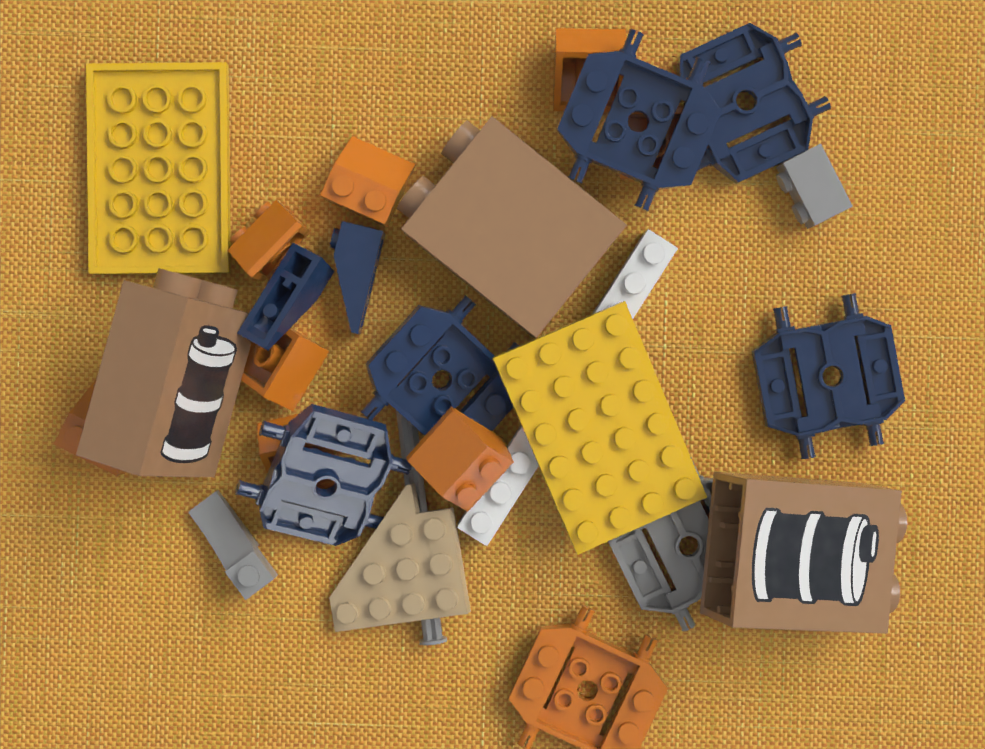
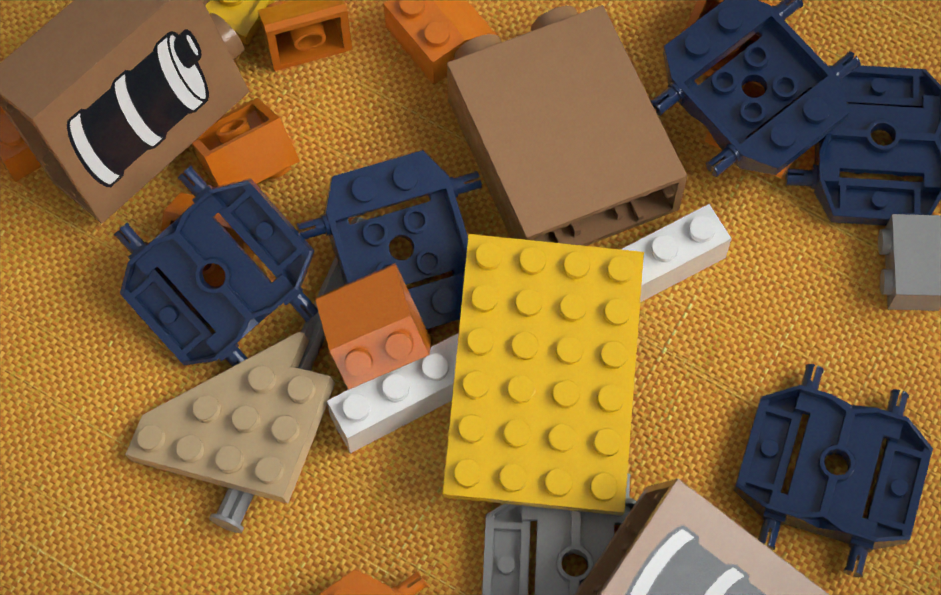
camera: 30 degrees right, 20 degrees down
light grey slope [188,490,278,600] -> none
dark blue slope [237,243,335,351] -> none
dark blue slope [330,221,386,335] -> none

